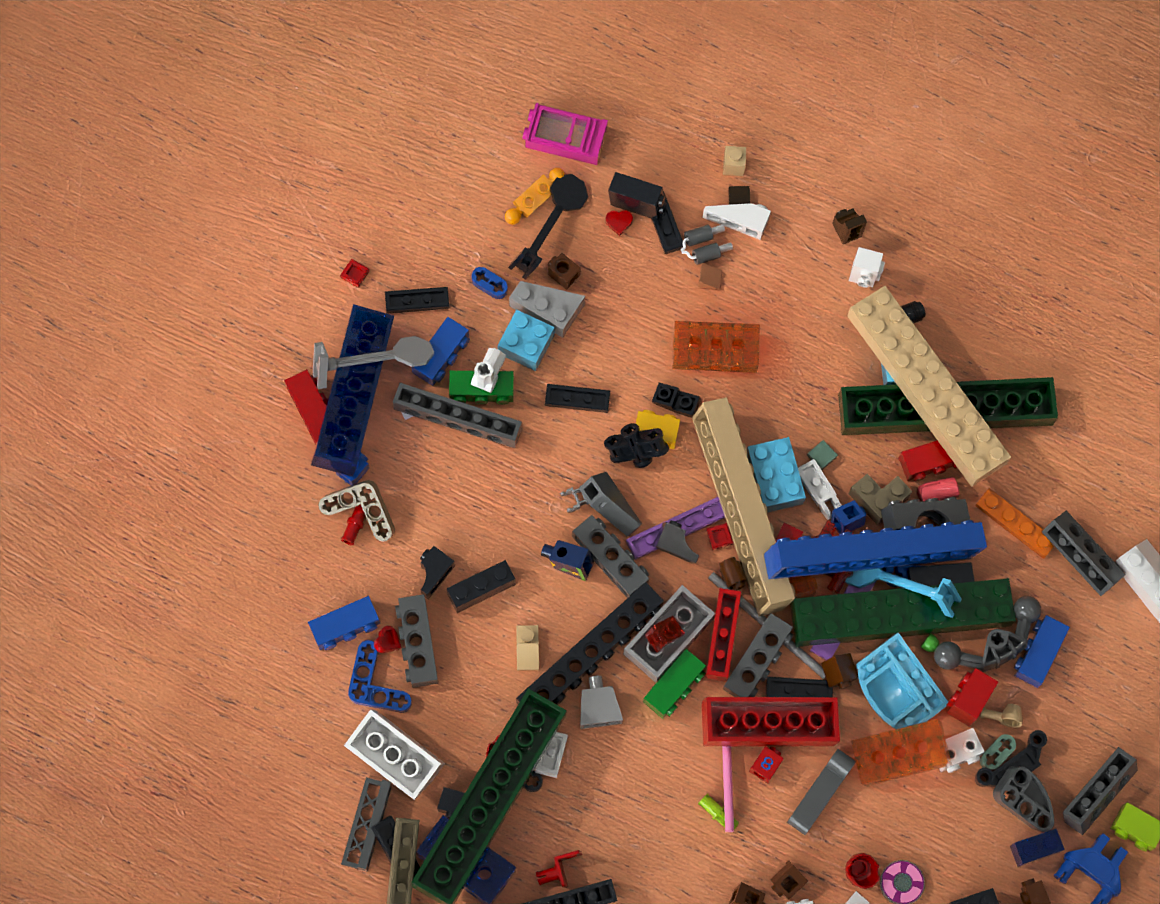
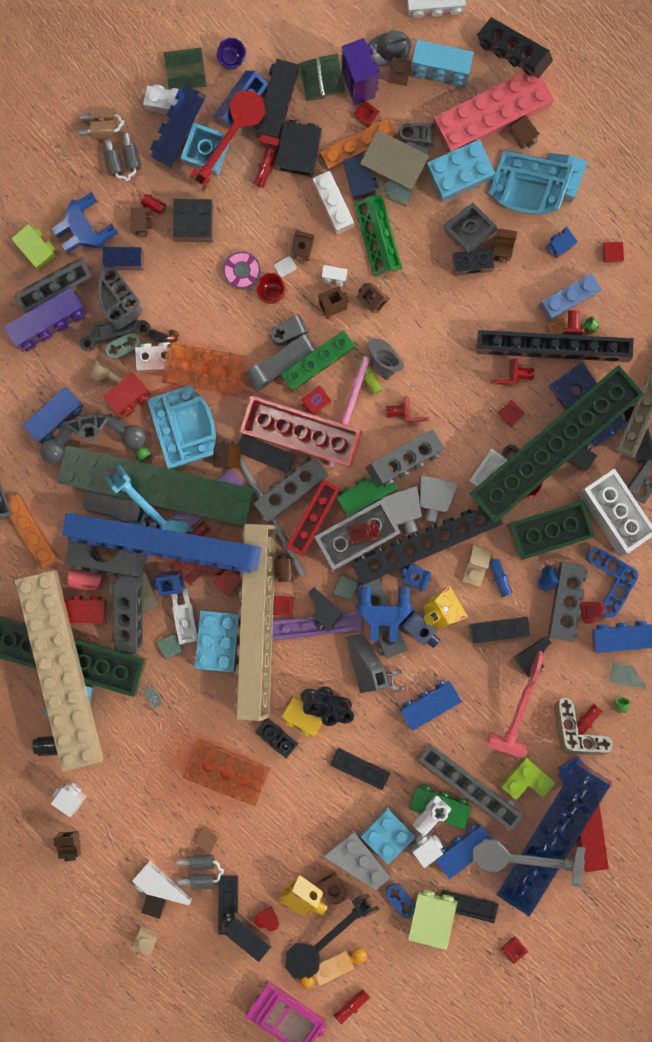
camera: 155 degrees left, 15 degrees up
none -> dark purple brick [4,287,88,352]
none -> dark grey brick [112,575,143,654]
none -> clear light blue tile [145,687,162,708]
none -> arm [150,329,179,343]
none -> dark grey piece [271,315,308,346]
none -> yellow torso [278,875,328,917]
none -> green brick [281,330,355,392]
none -> sand green tile [334,576,358,601]
none -> red pin [334,989,371,1025]
none -> blue connector [356,586,413,642]
none -> dark grey brick [365,429,444,488]
none -> dark grey piece [368,338,404,380]
none -> light grey torso [381,486,422,534]
none -> red bracket [386,396,430,423]
none -> blue brick [400,680,462,731]
none -> blue brick [401,564,432,591]
none -> yellowish green brick [408,890,458,950]
none -> white brick [411,832,443,868]
none -> yellow torso [423,585,468,630]
none -> coral piece [488,651,543,759]
none -> blue axle [489,559,513,597]
none -> red tile [498,400,524,427]
none -> lime brick [499,757,556,800]
none -> dark green brick [507,500,595,560]
none -> blue tile [537,566,559,591]
none -> clear light blue tile [610,663,646,689]
none -> bright green hinge [614,697,630,713]

